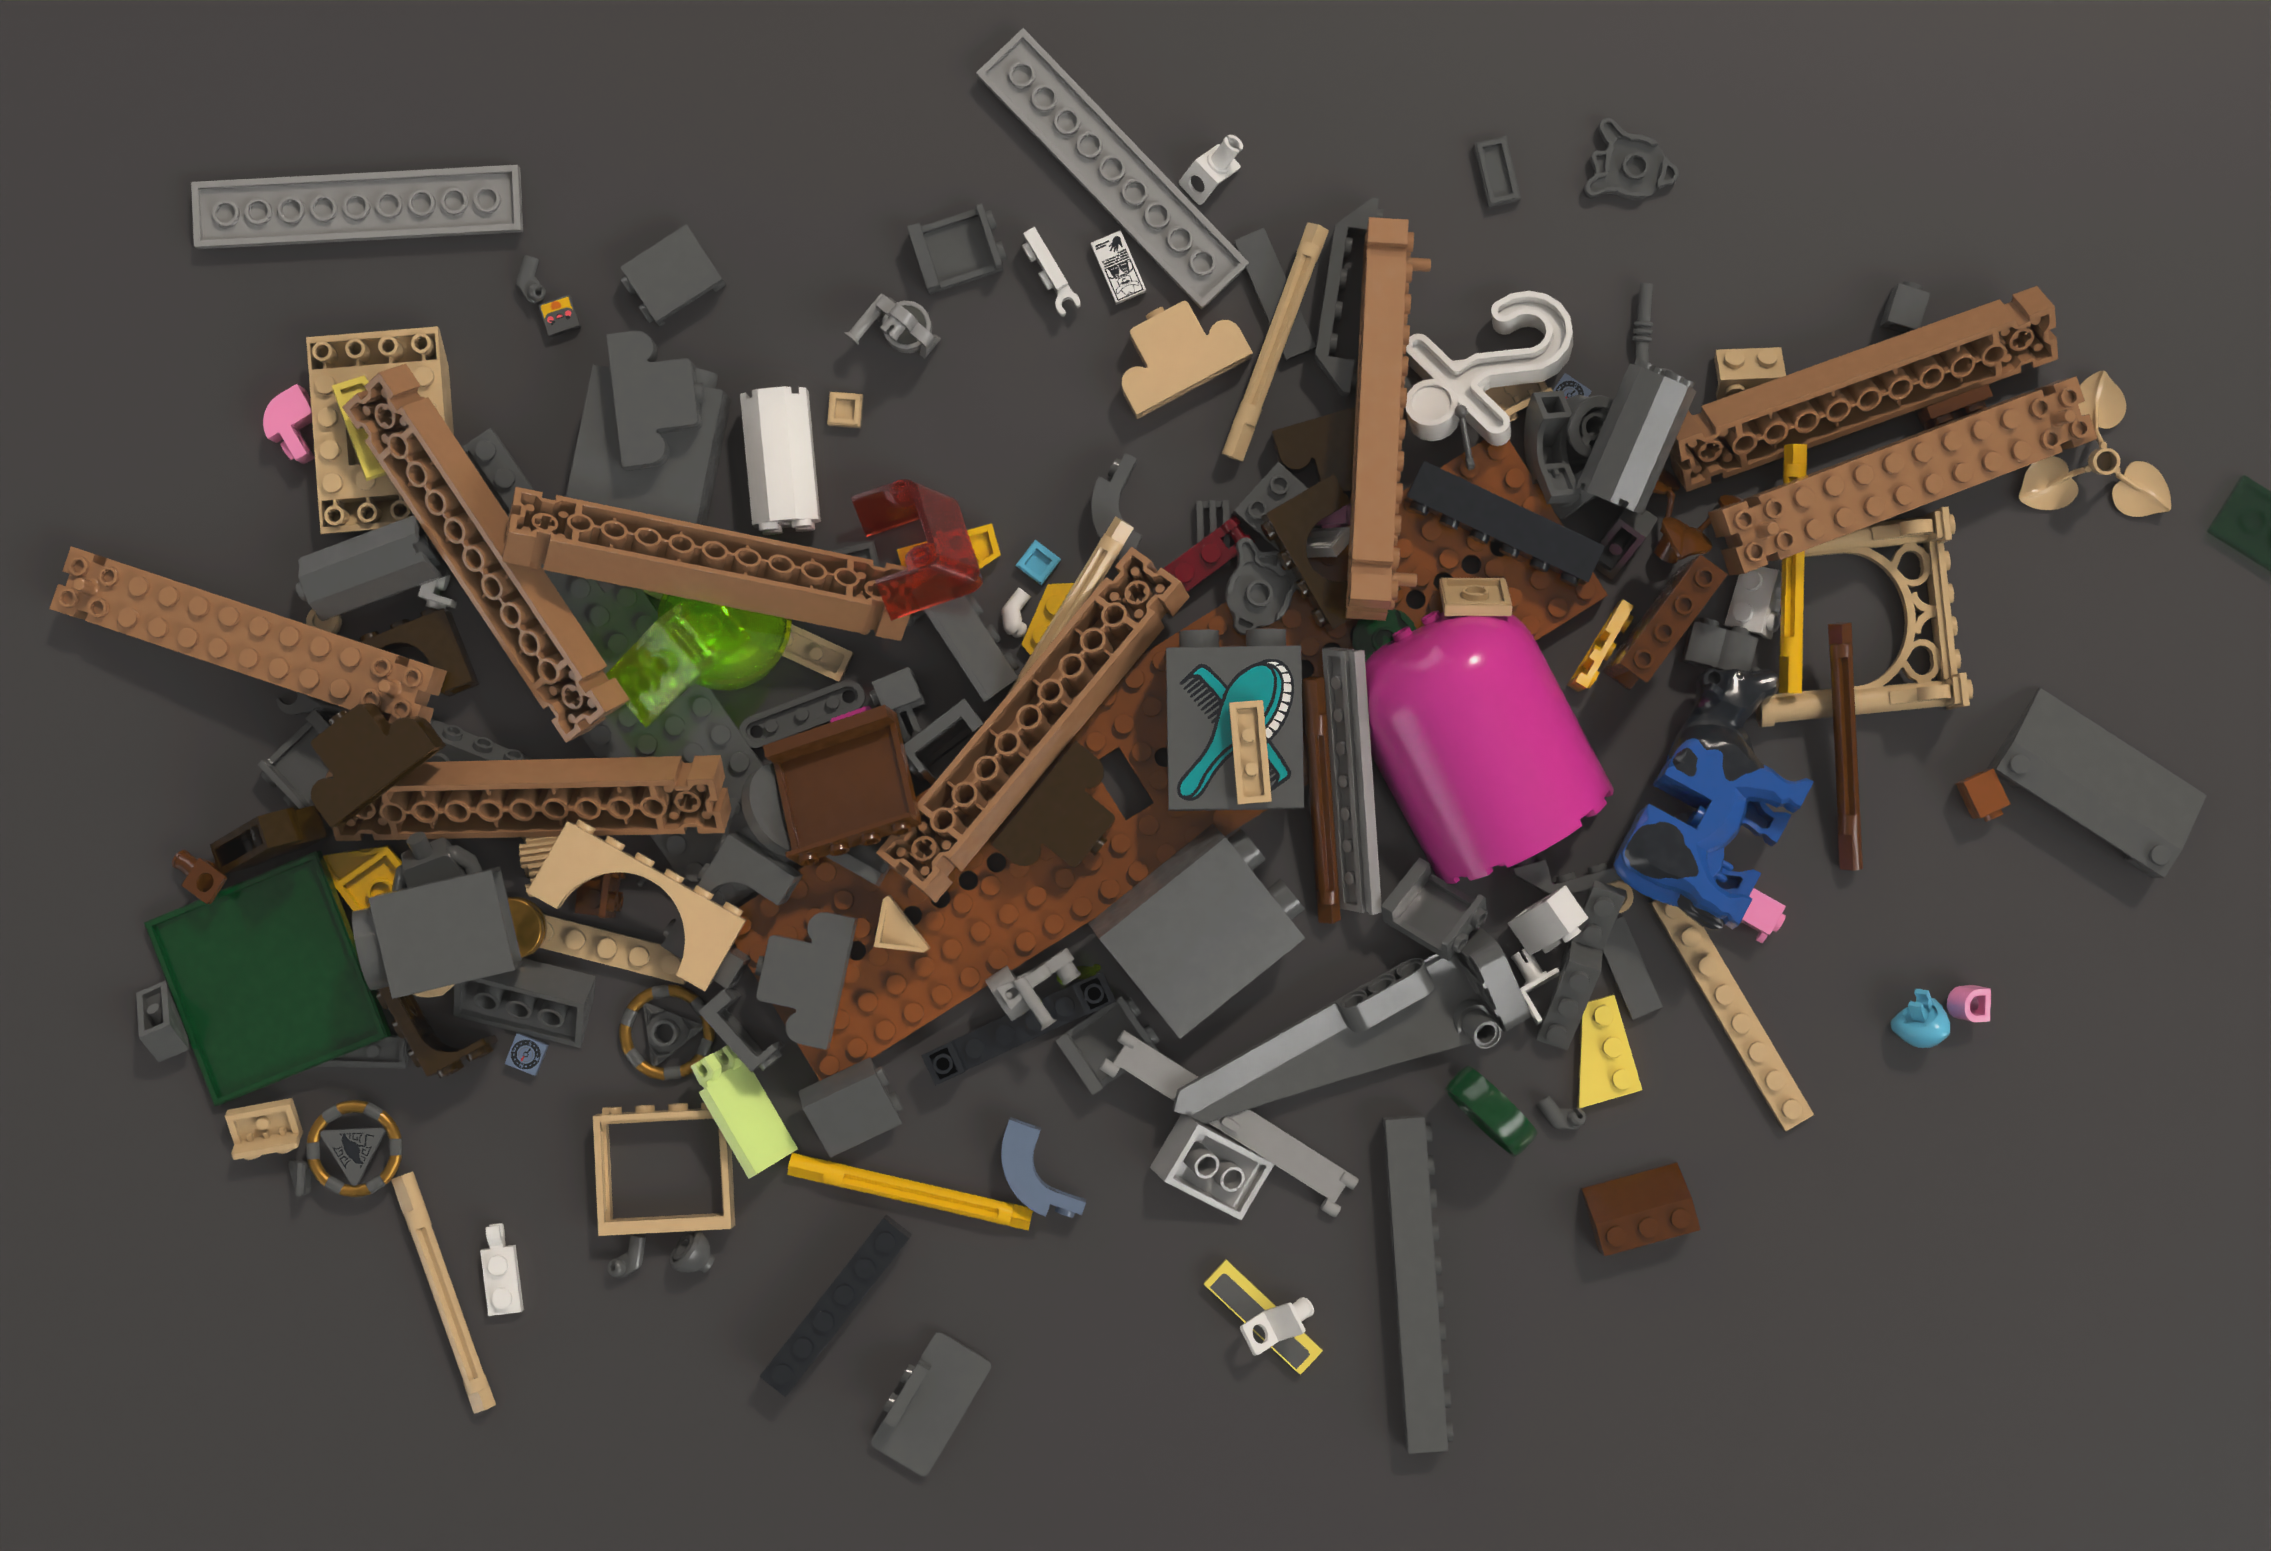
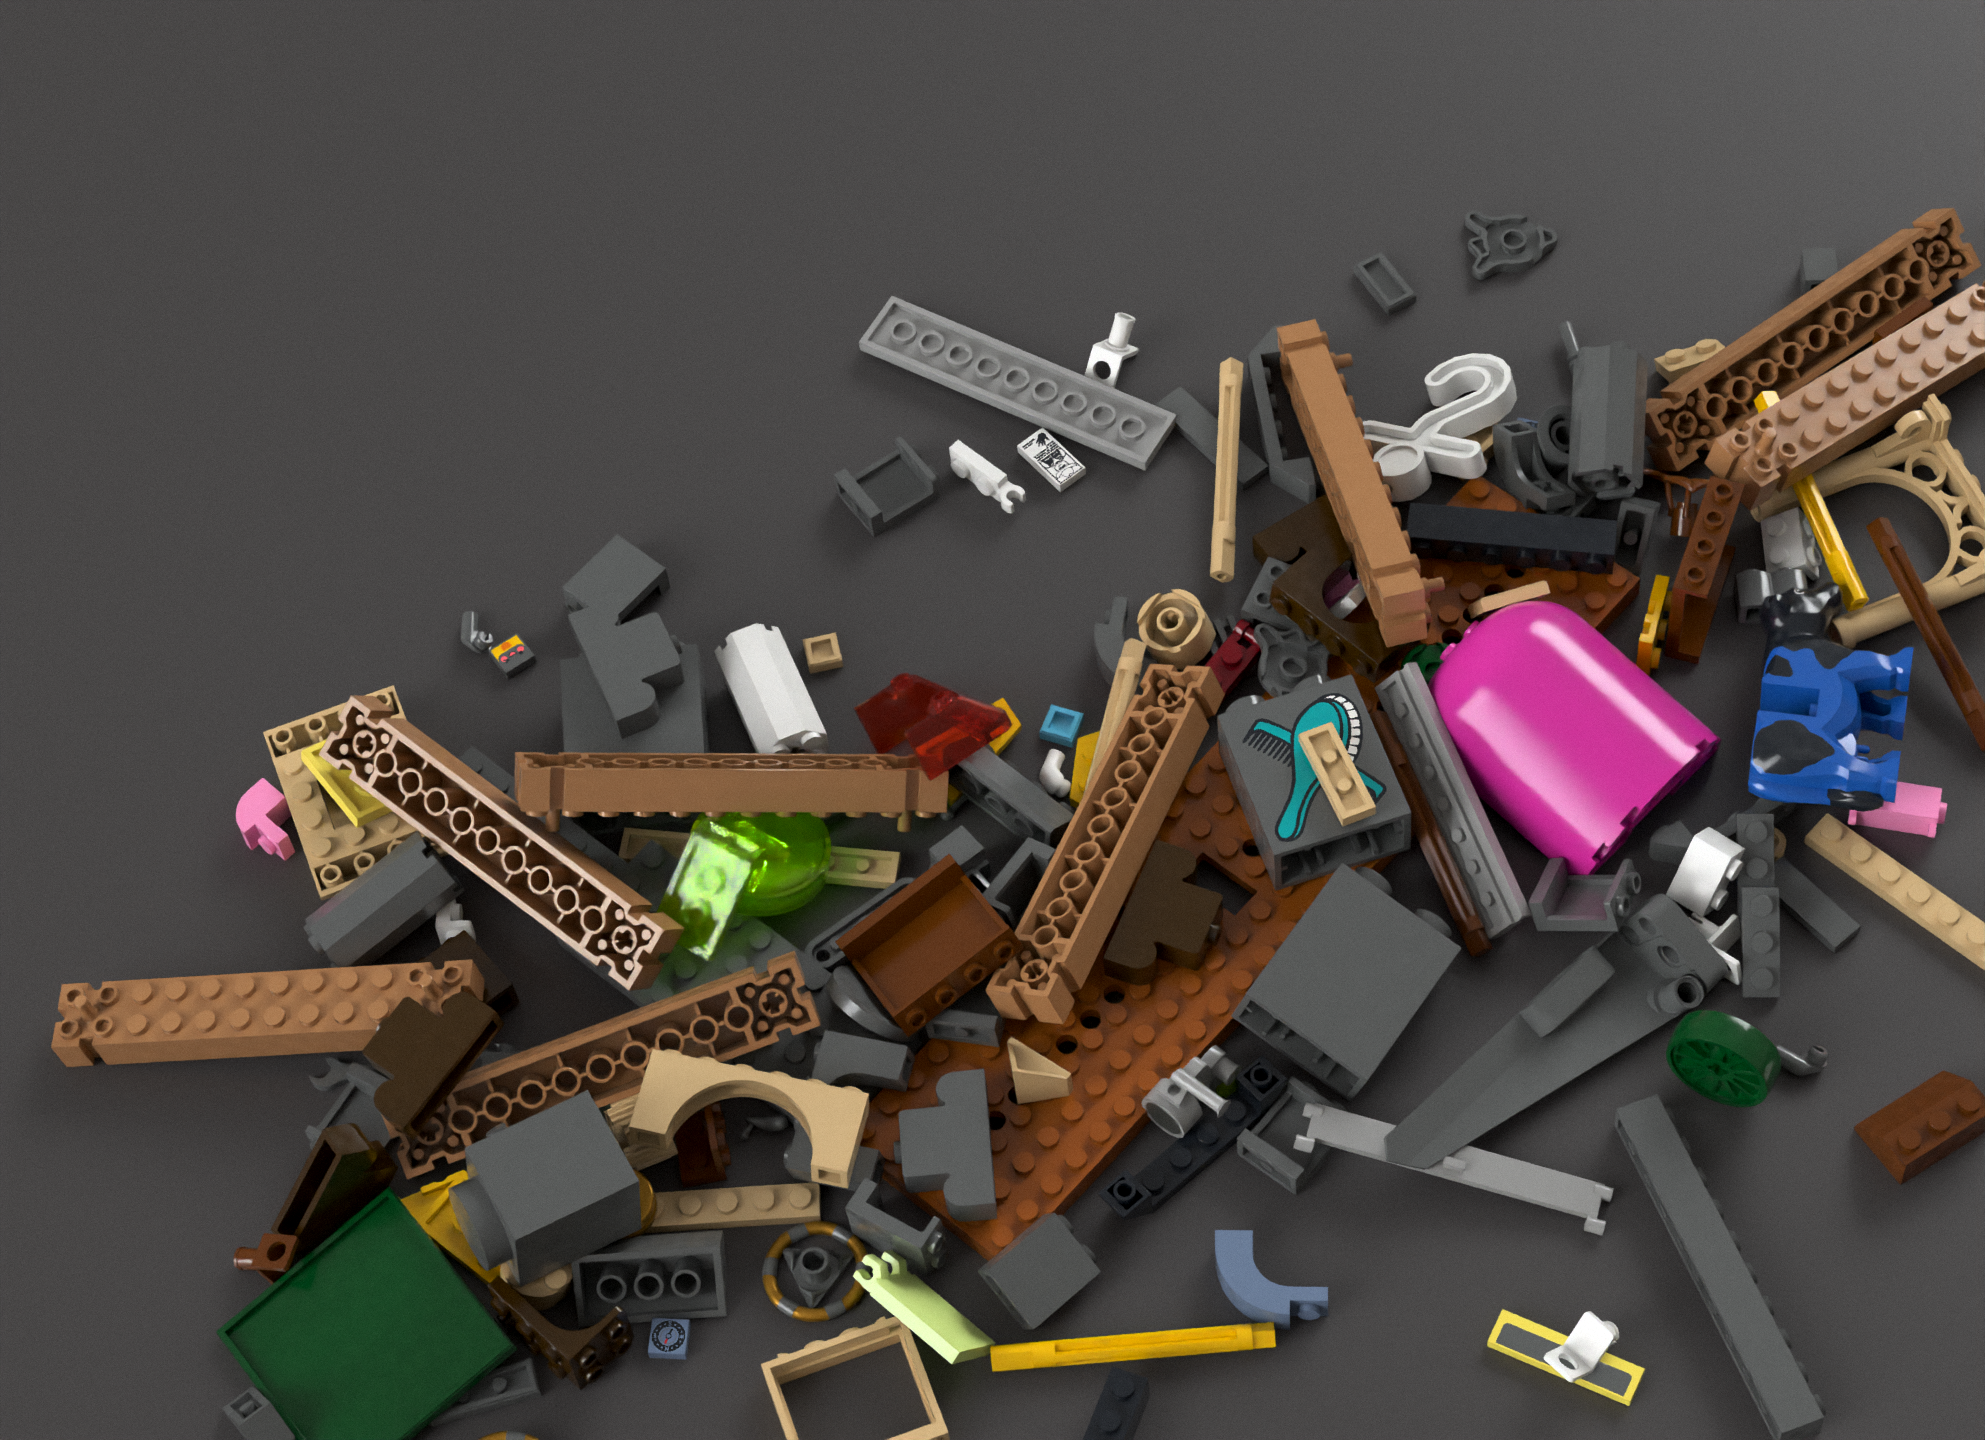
camera: 15 degrees left, 30 degrees down
light grey plate [191,165,523,249] -> none
light grey piece [844,293,941,359] -> none
tan brick [1122,301,1253,419] -> none
light grey slope [1150,1114,1274,1220] -> none
dark grey hinge [1455,405,1475,471] -> none
light yellow wing [1577,994,1642,1108] -> none
none -> tan brick [1137,589,1216,671]

